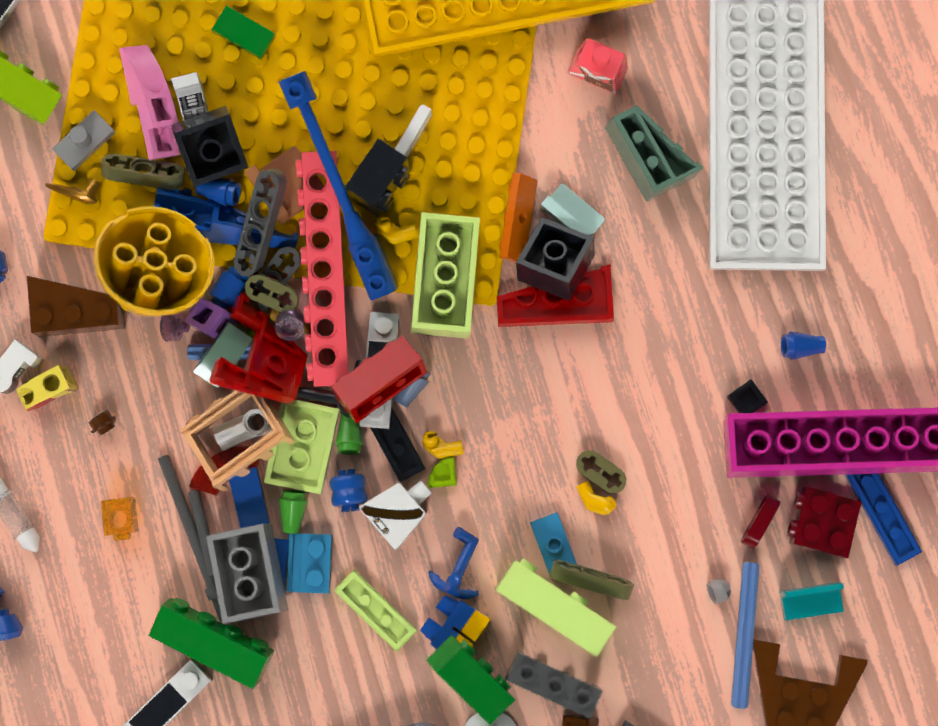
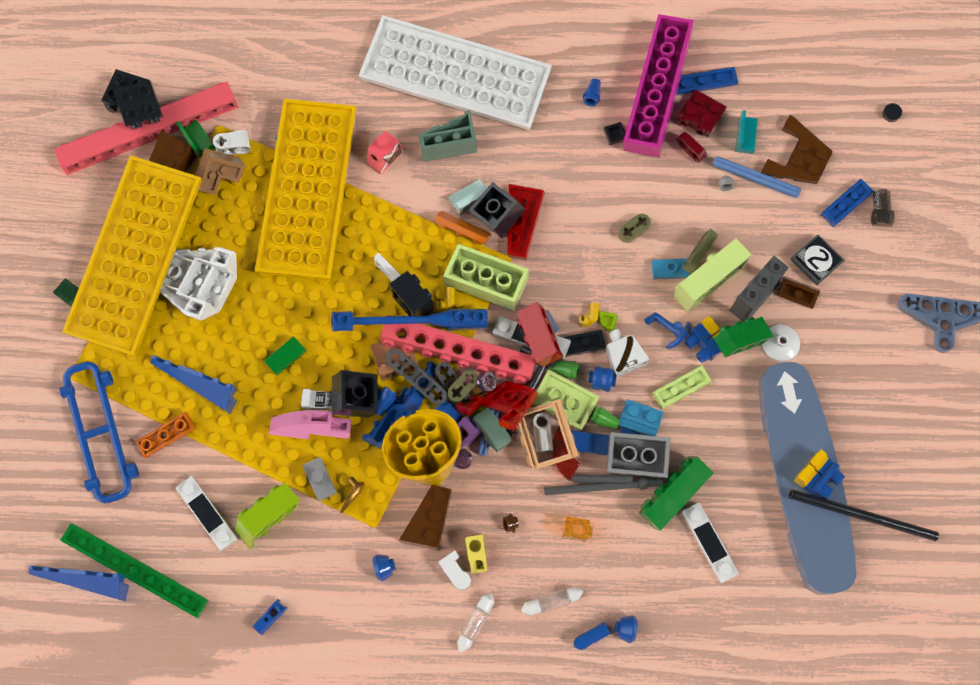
camera: 75 degrees left, 10 degrees down
olive beam [101,154,184,190] -> none
yellow arm [576,481,616,515] -> none

